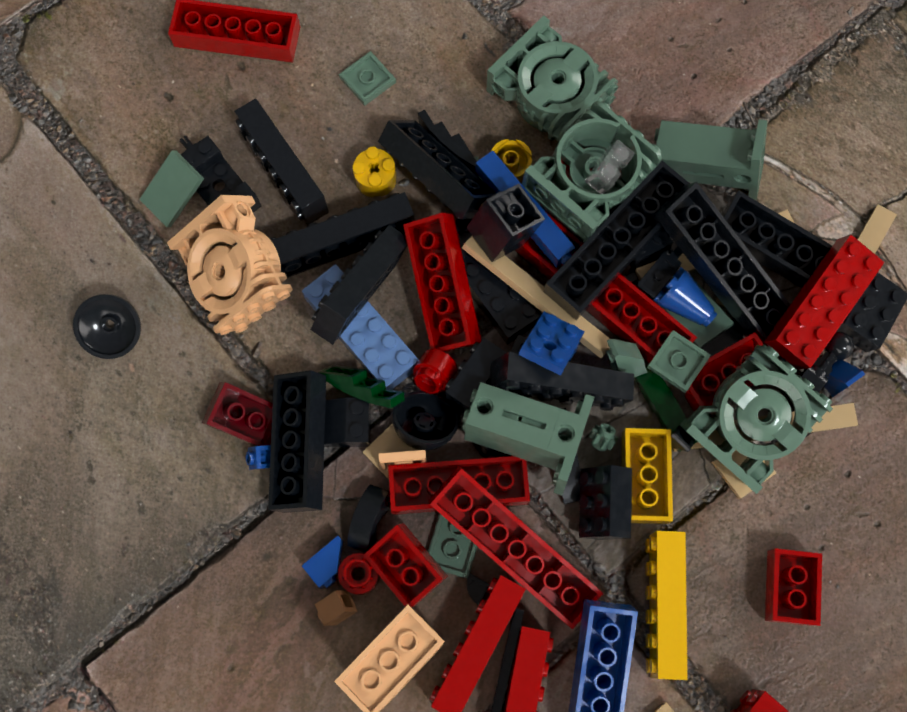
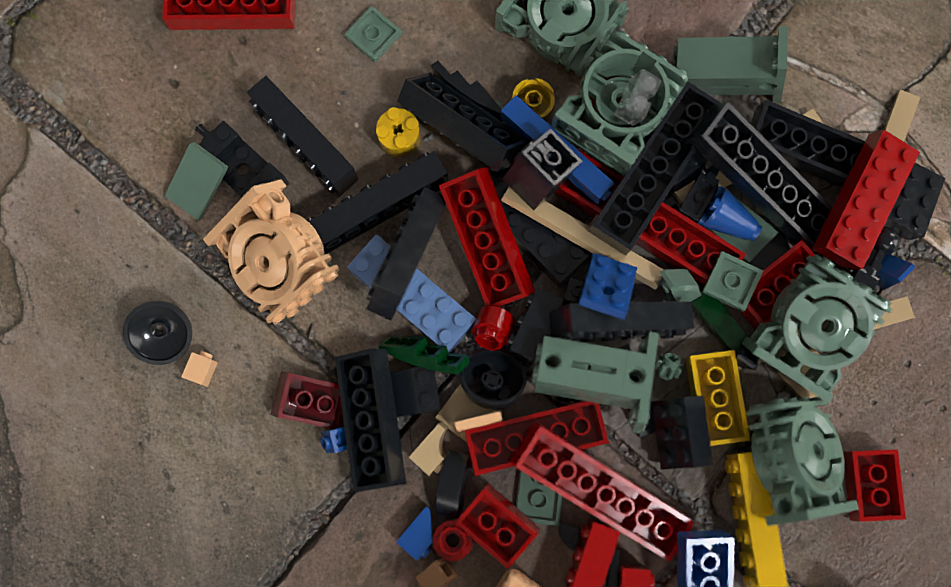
camera: 10 degrees left, 5 degrees up
none -> light nougat brick [181,351,218,387]
none -> tan arch [409,421,449,476]
none -> sand green brick [746,397,859,526]

